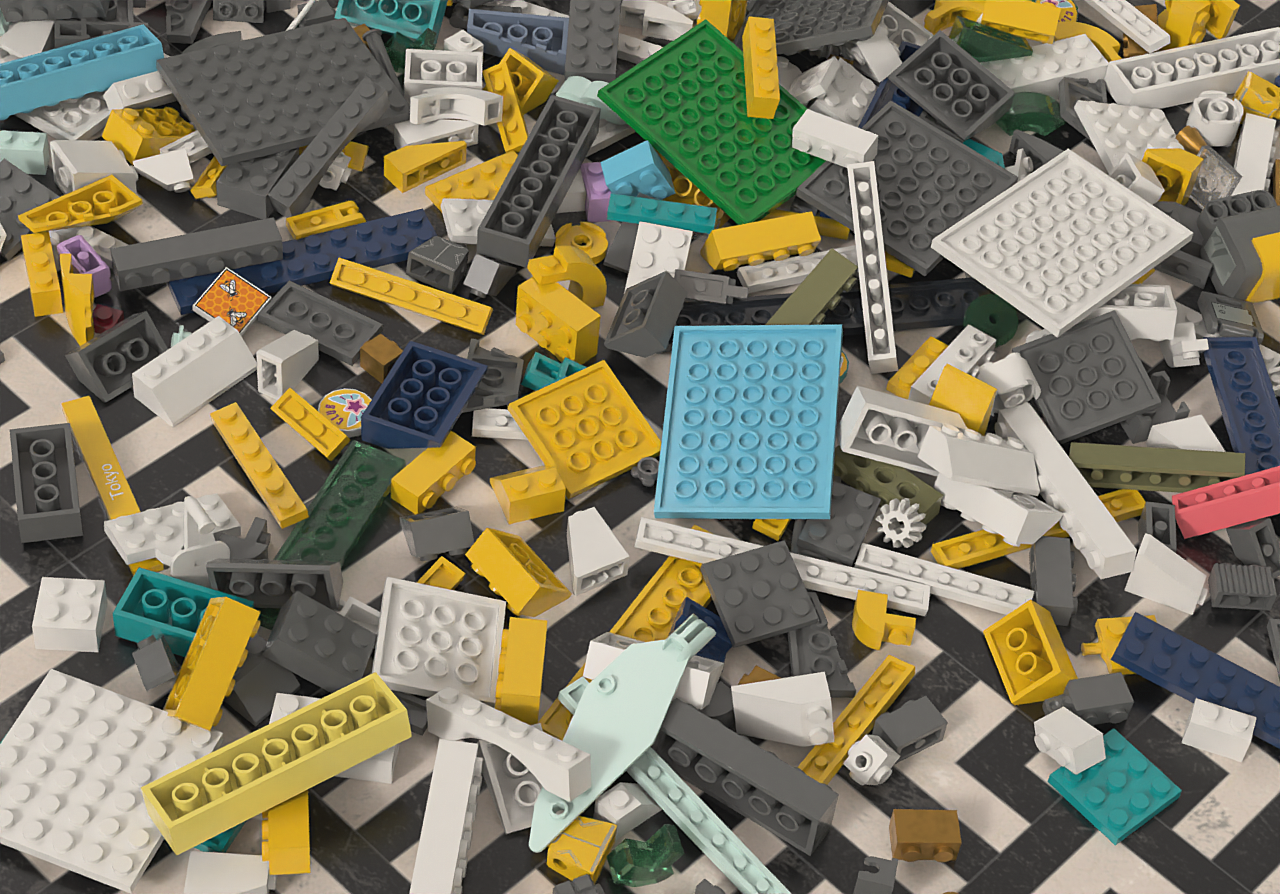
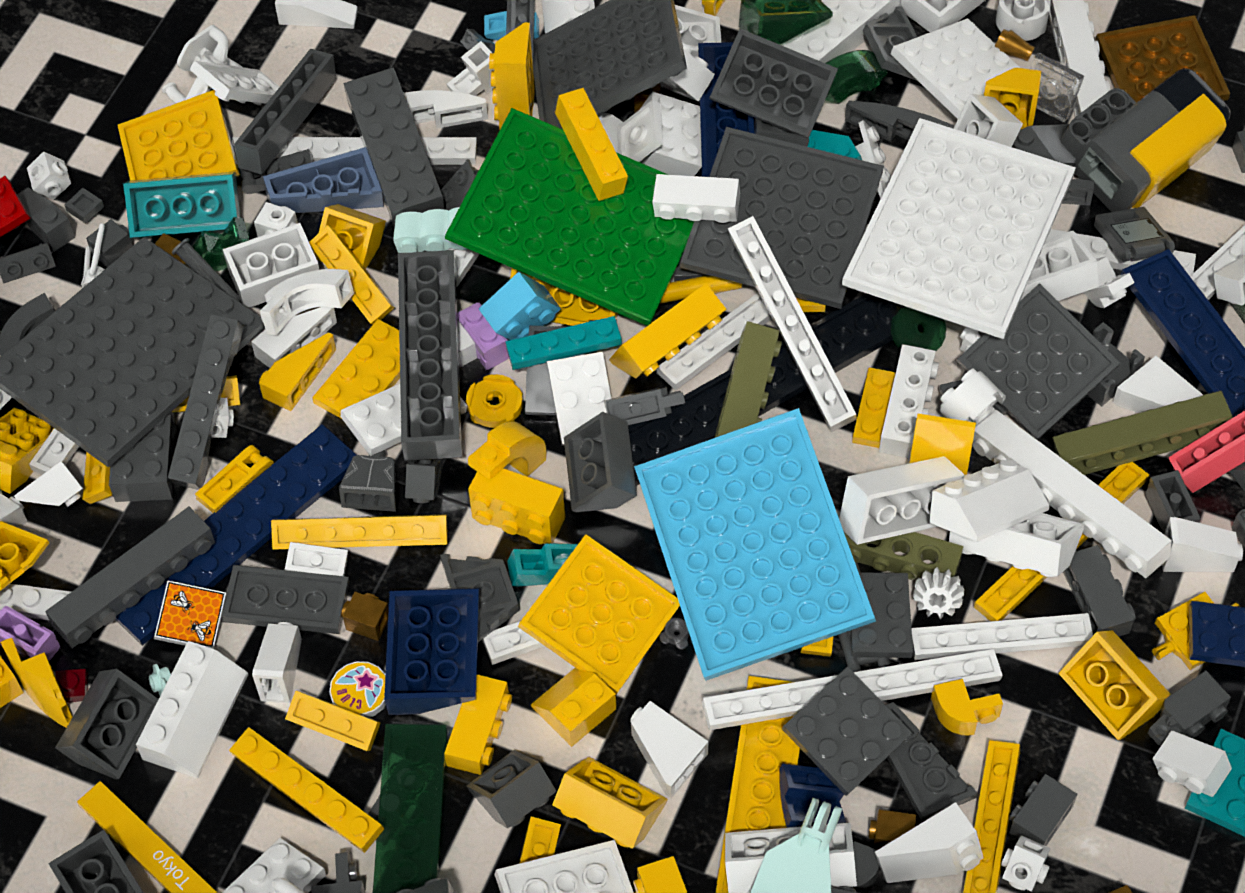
camera: 15 degrees left, 10 degrees up
none -> white plate [285,542,348,576]

